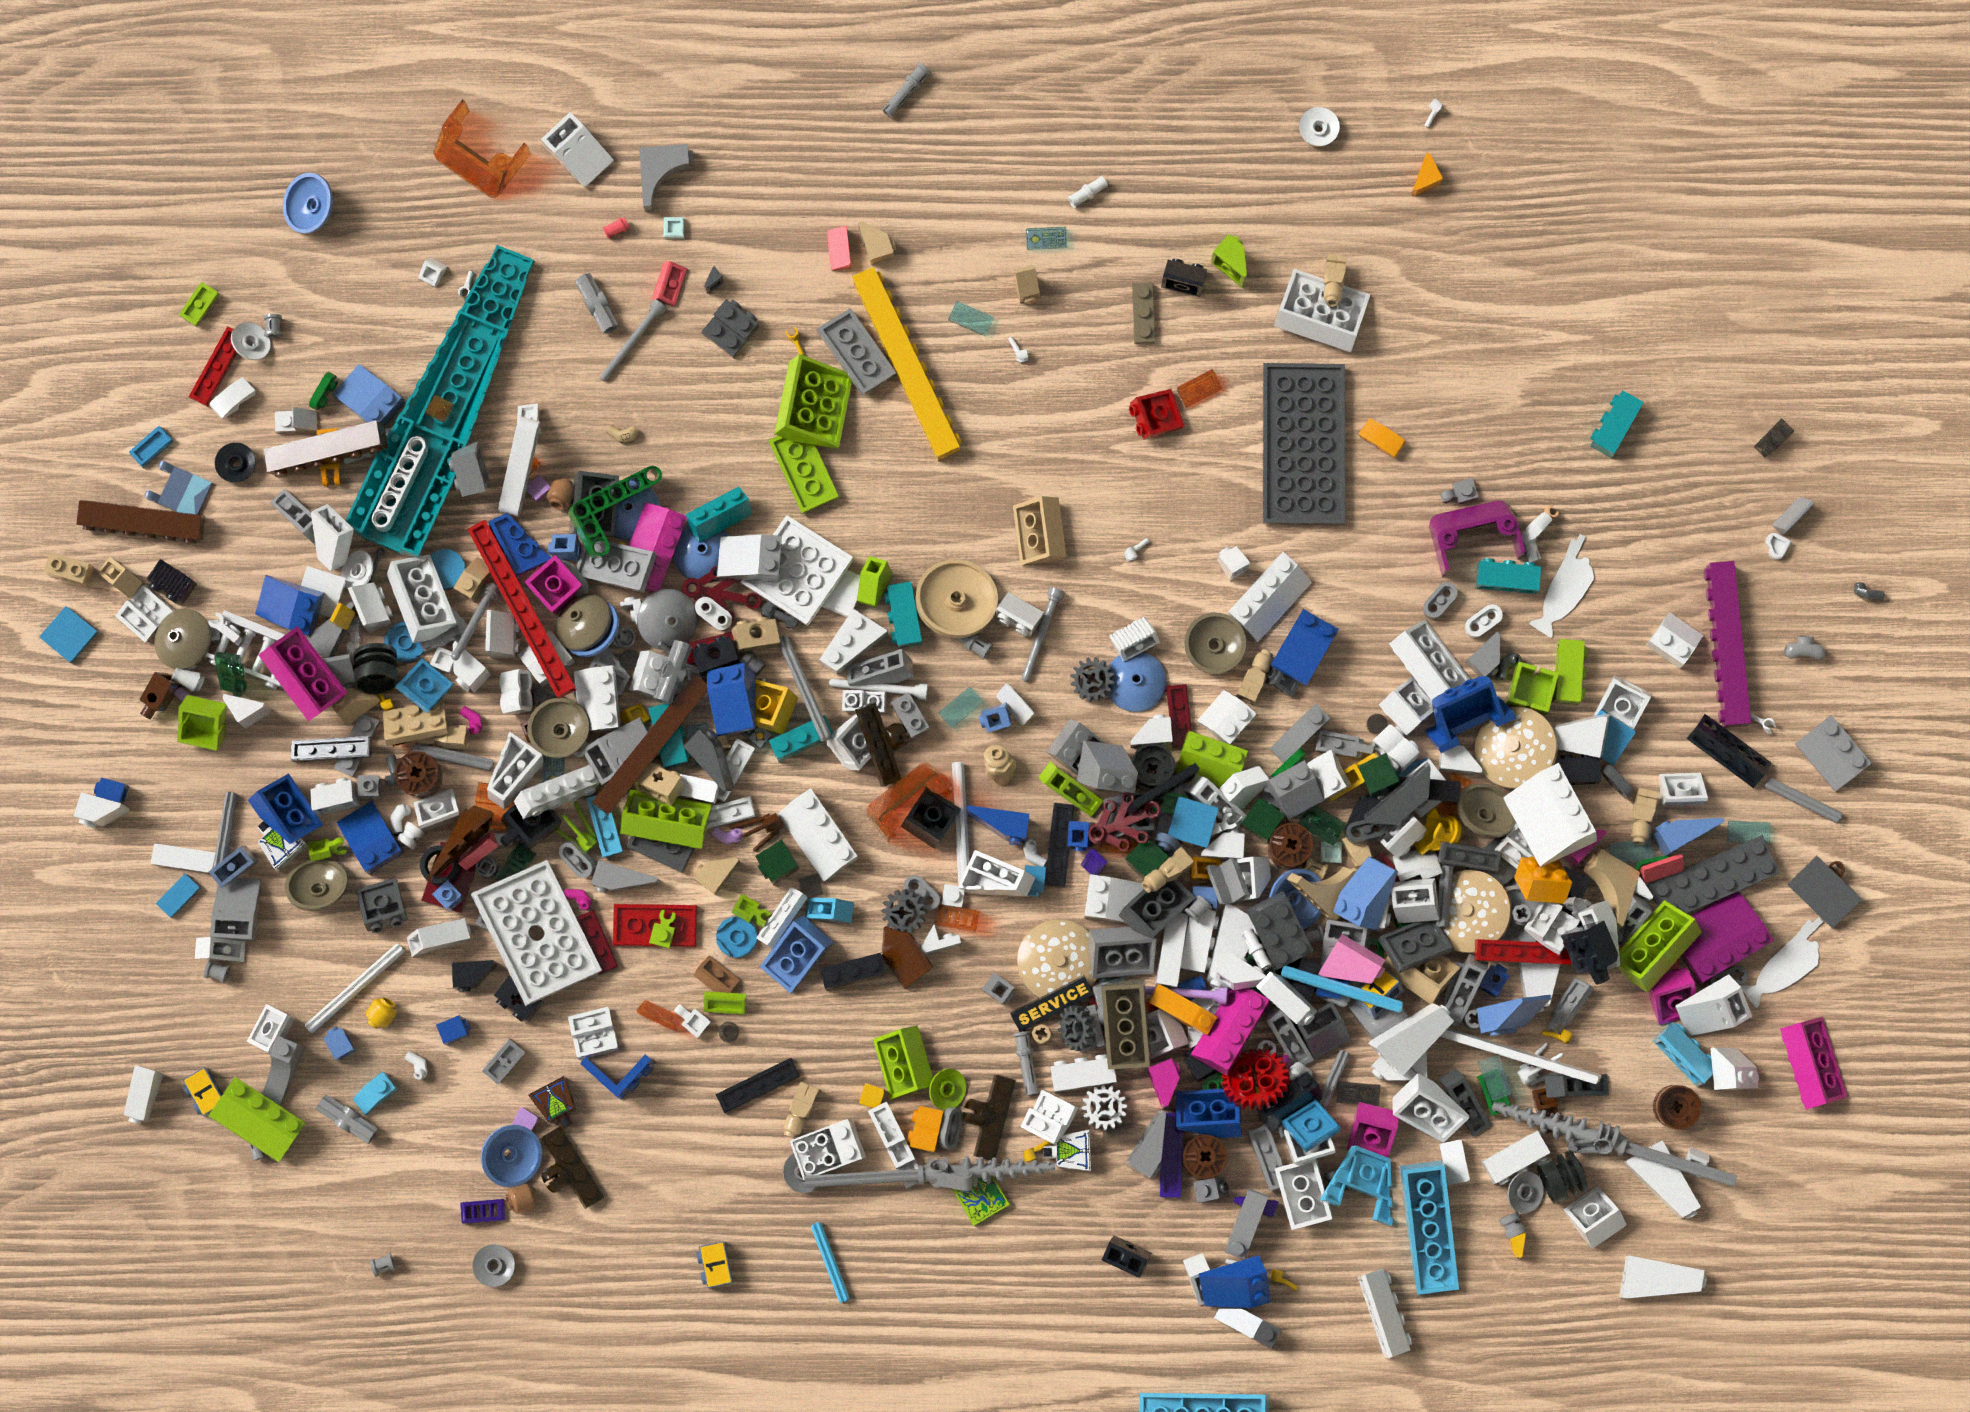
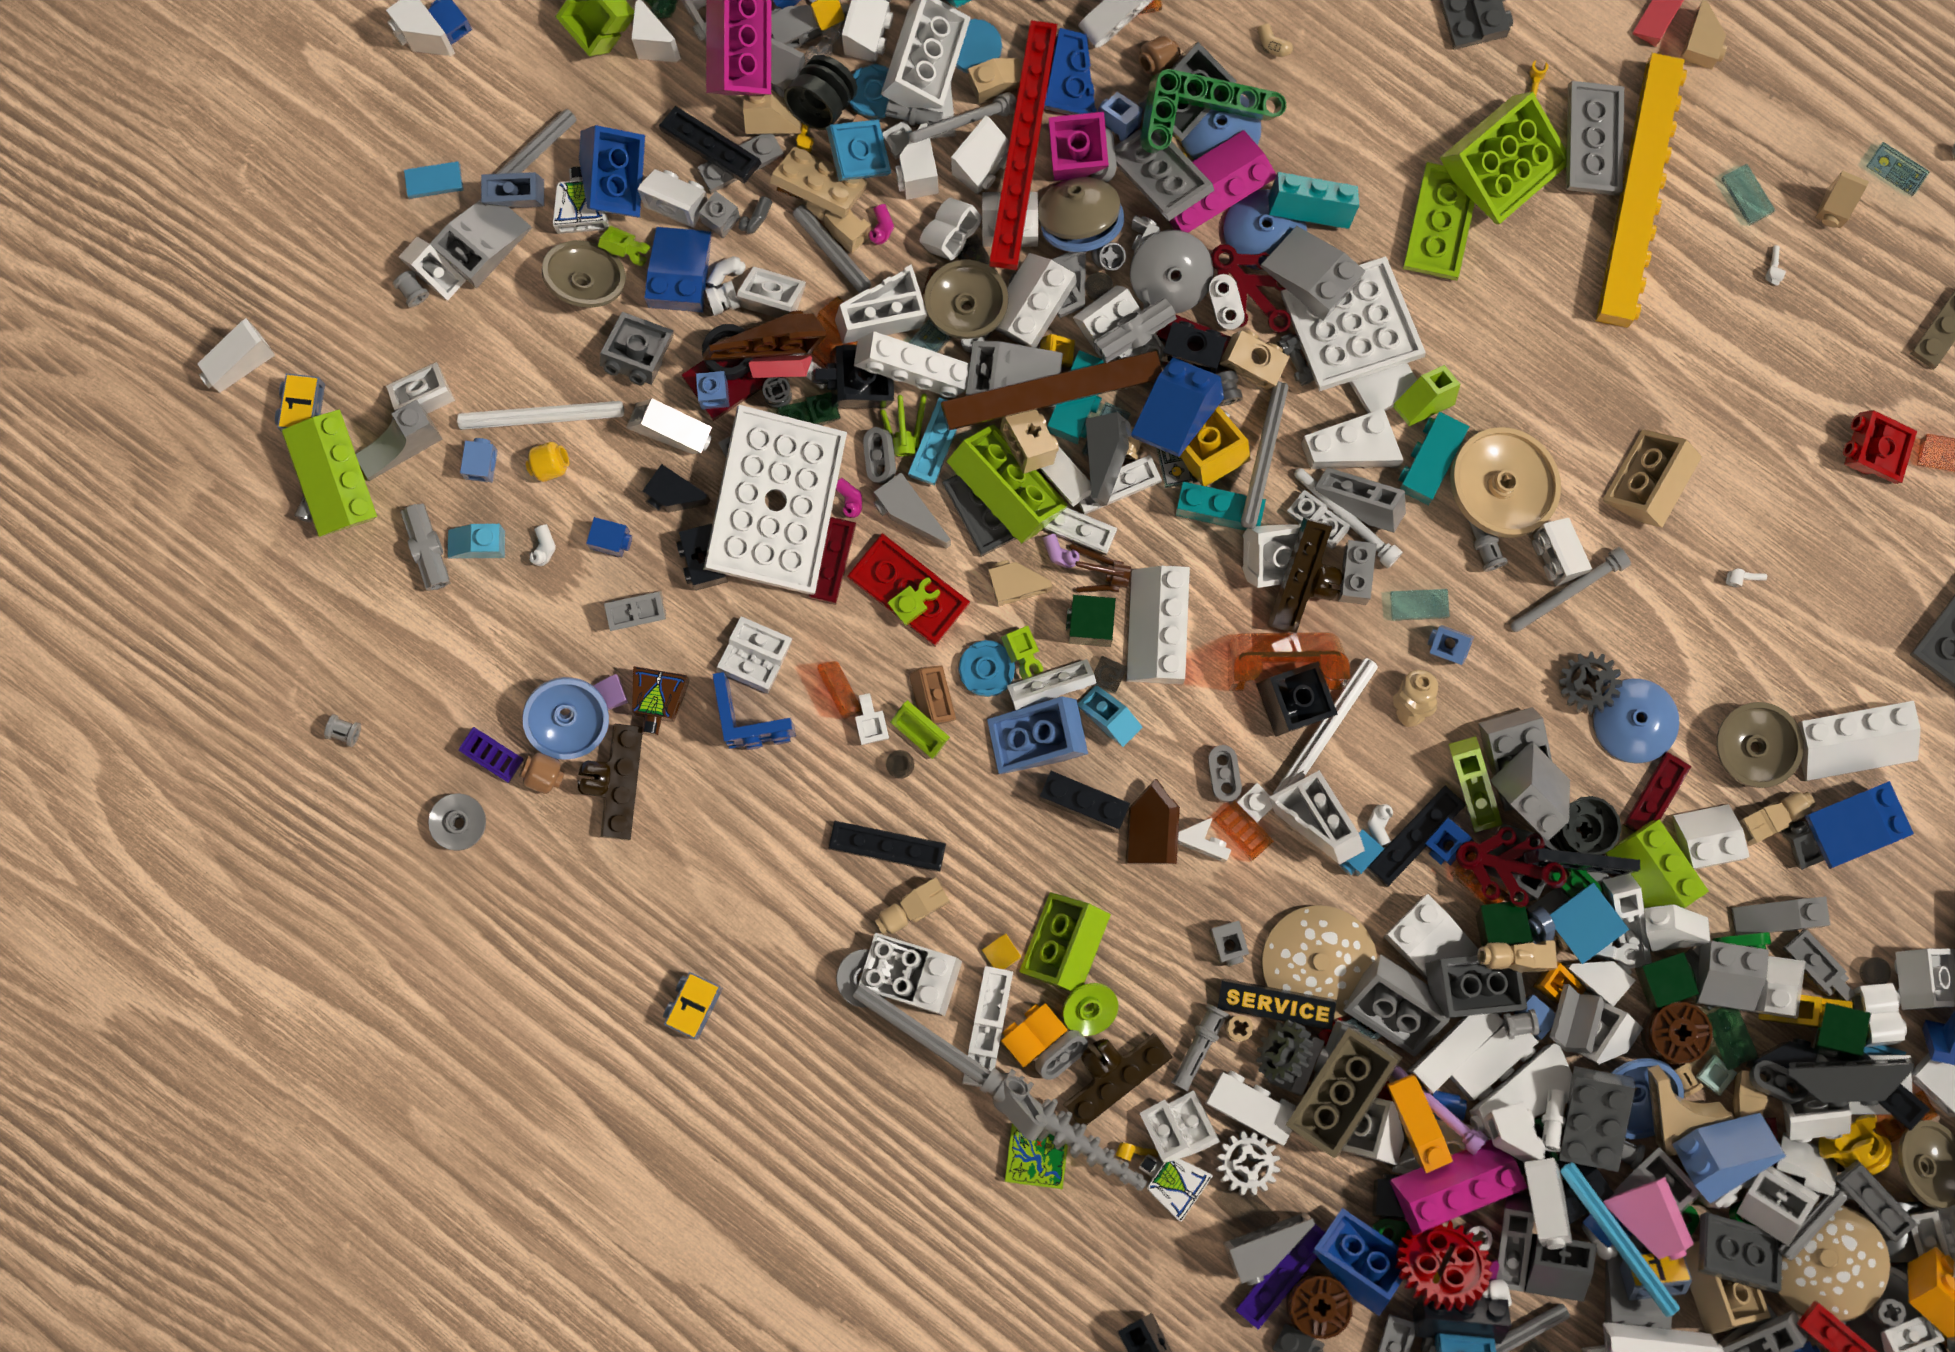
camera: 40 degrees right, 0 degrees up
white tile [150,843,216,873] -> none
reddish brown wheel [395,751,443,799] -> none
lavender slope [526,475,550,503] -> none
medium azure axle [811,1222,850,1303] -> none
dark grey gear [881,889,927,933] -> none
blue slope [967,805,1030,846] -> none
white slope [996,683,1034,726] -> none
dark purple slope [1081,849,1107,875] -> none
white brick [1109,617,1160,662] -> none
white slope [1130,714,1172,748] -> none
dark pink slope [1147,1058,1181,1109] -> none
white slope [1217,546,1250,581] -> none

